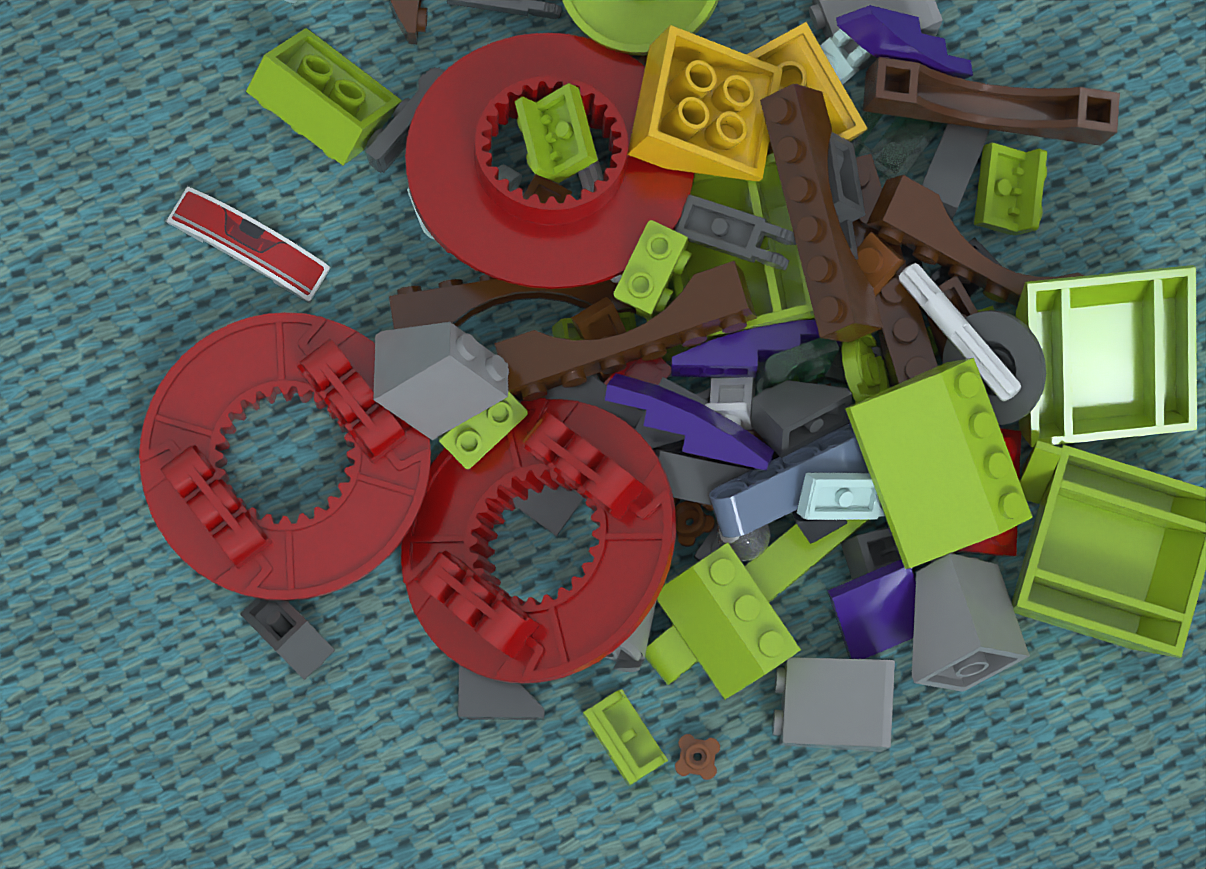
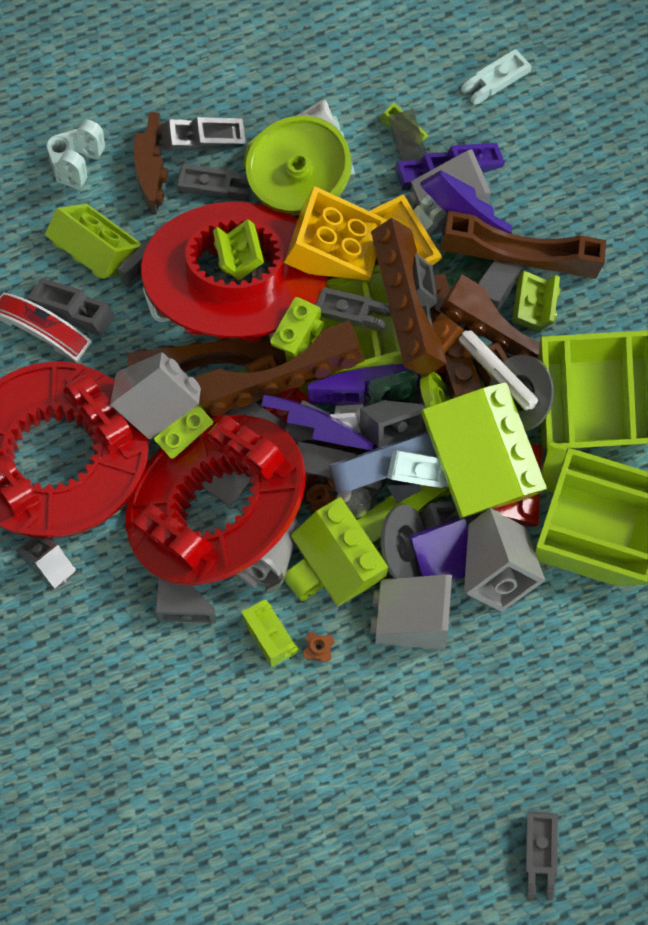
camera: 10 degrees right, 15 degrees down
none -> dark grey slope [28,278,115,337]
none -> dark grey hat [380,505,425,579]

